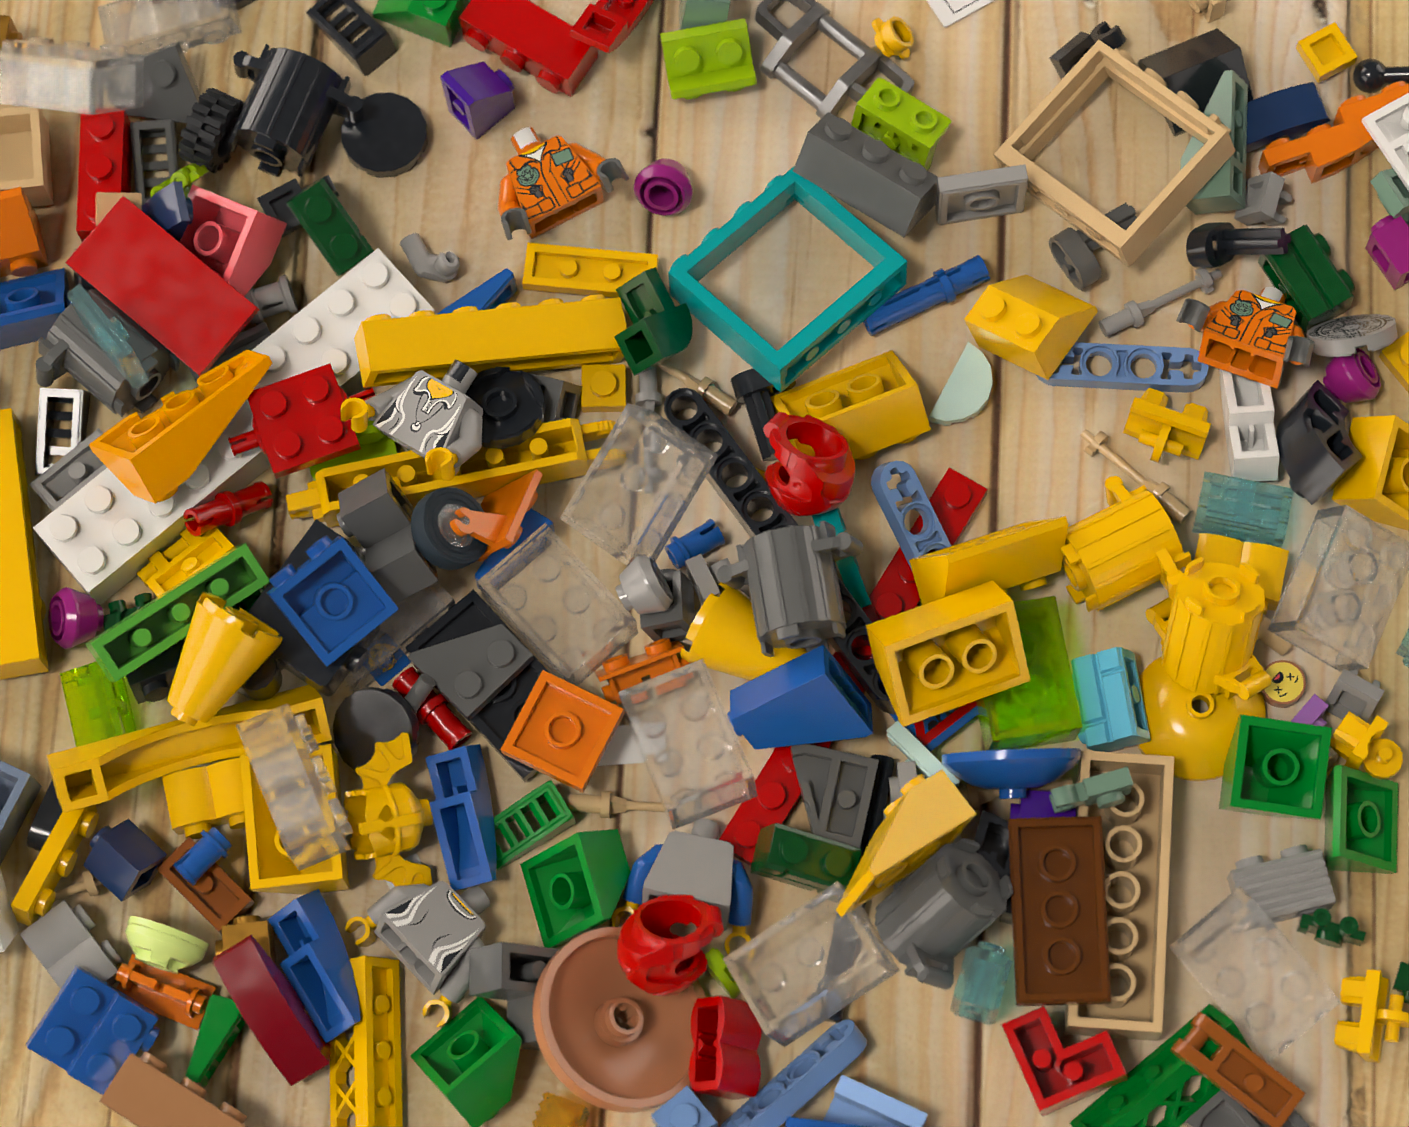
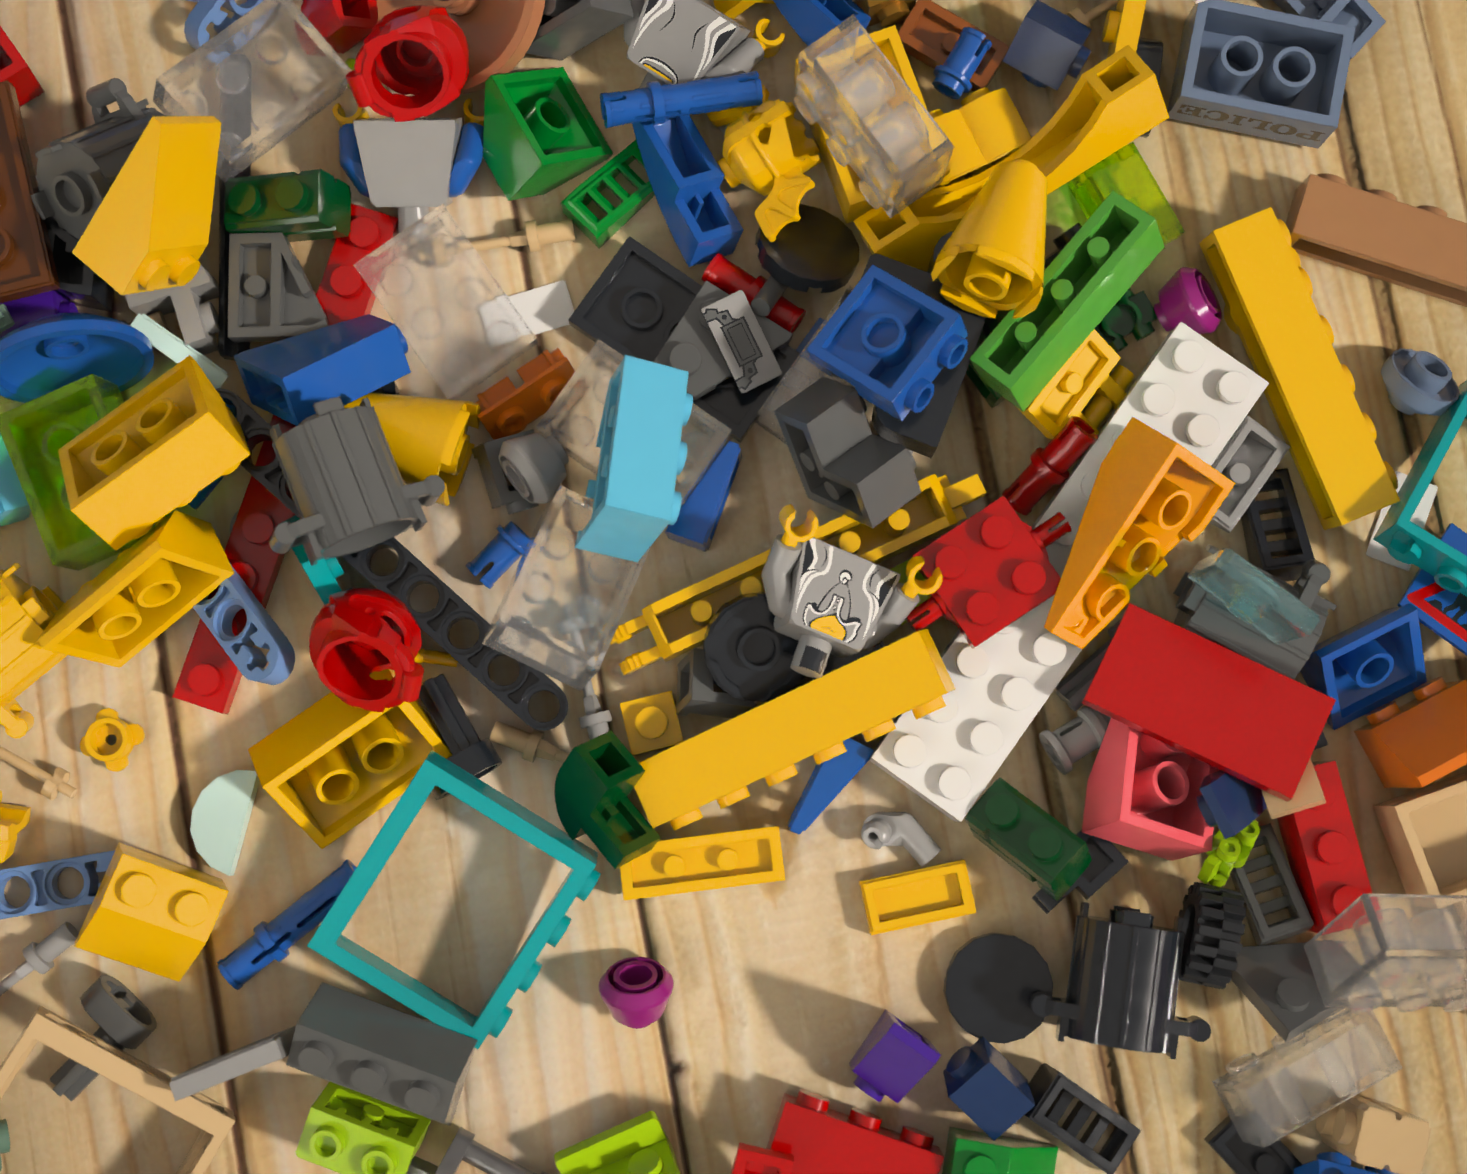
camera: 160 degrees right, 10 degrees up
plate [411,469,543,570] -> none
orange torso [498,127,629,240] -> none
orange plate [501,670,625,793] -> none
light grey tile [685,554,731,605] -> none
clear light blue brick [950,942,1012,1025] -> none
none -> yellow plate [80,708,145,772]
none -> medium azure wedge [574,355,693,562]
none -> blue pin [600,71,763,128]
none -> sticker [701,290,782,393]
none -> yellow tile [858,859,977,935]
none -> dark blue brick [943,1037,1035,1141]

